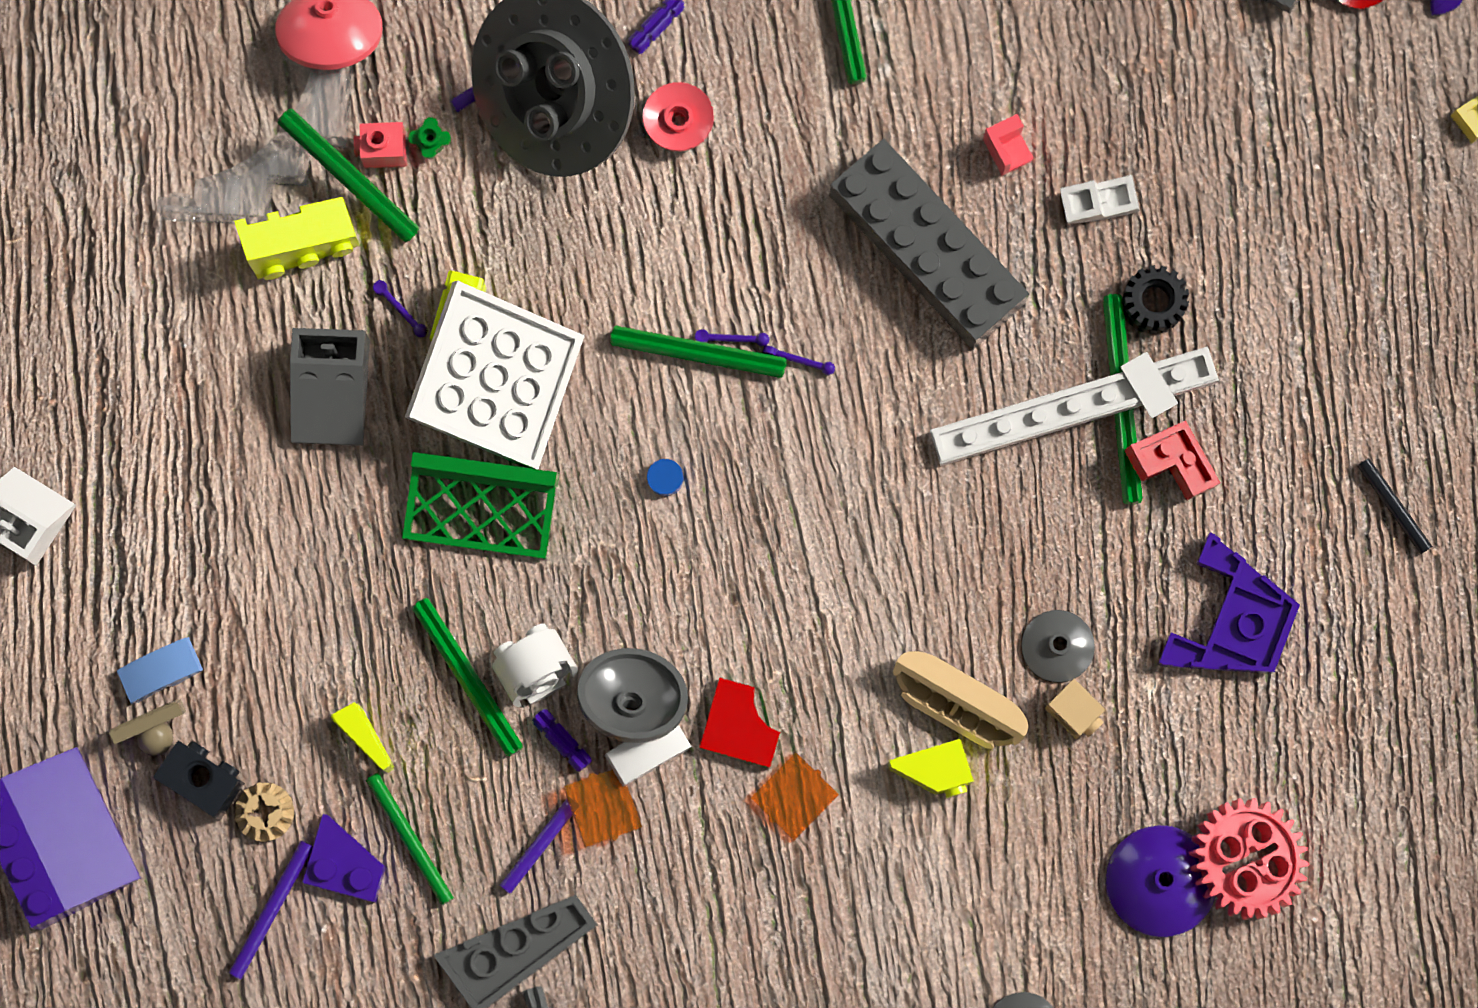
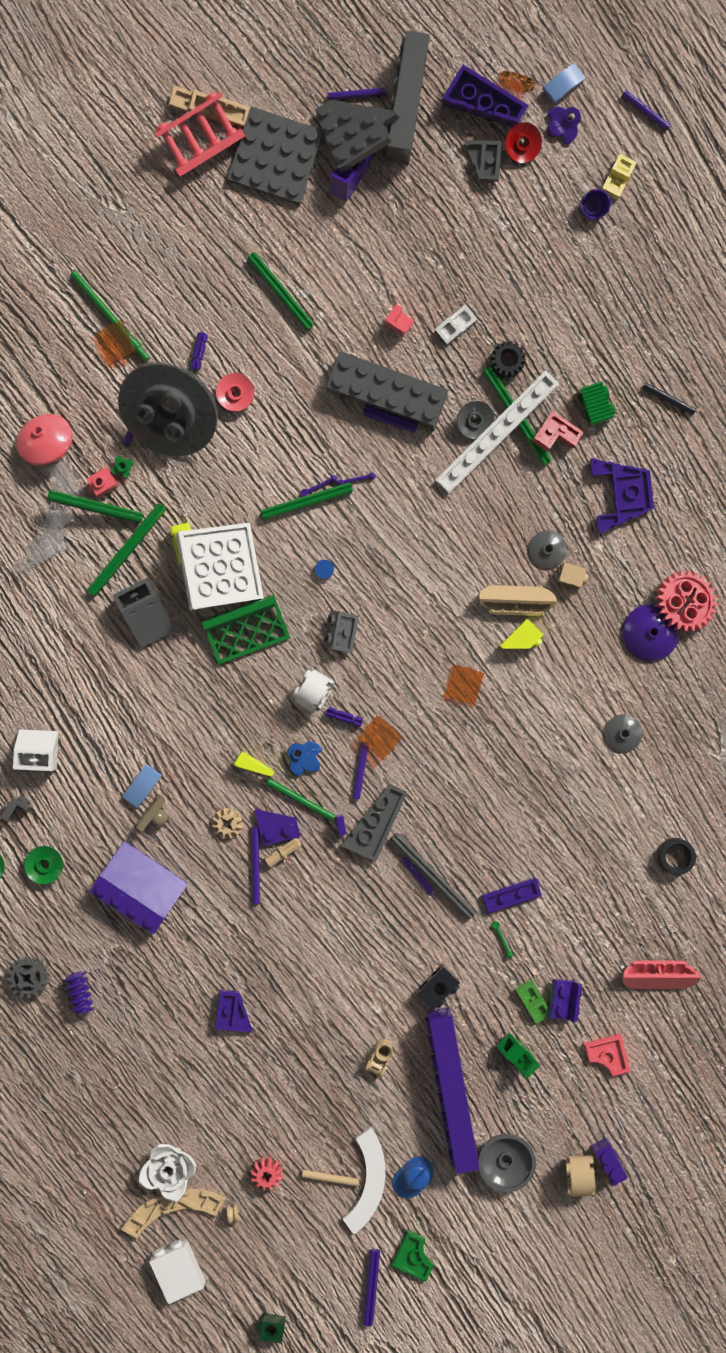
camera: 30 degrees left, 10 degrees up
black brick [153,740,245,820] -> none
neon yellow wedge [234,197,360,280] -> none
dark purple hinge [373,280,428,338] -> none
green axle [412,598,523,757] -> none
dark grey dish [577,648,688,743] -> none
white slope [605,725,691,786] -> none
red tile [700,677,780,769] -> none
white sticker [1121,352,1178,418] -> none
none -> green axle [87,503,166,596]
none -> tan axle [264,838,301,867]
none -> blue plate [287,741,322,776]
none -> dark grey bracket [324,611,359,653]
none -> dark purple tile [336,814,346,836]
none -> dark purple axle [363,405,418,433]
none -> dark grey dish [457,400,494,439]
none -> green brick [578,381,615,427]
none -> dark purple hair [579,189,611,220]

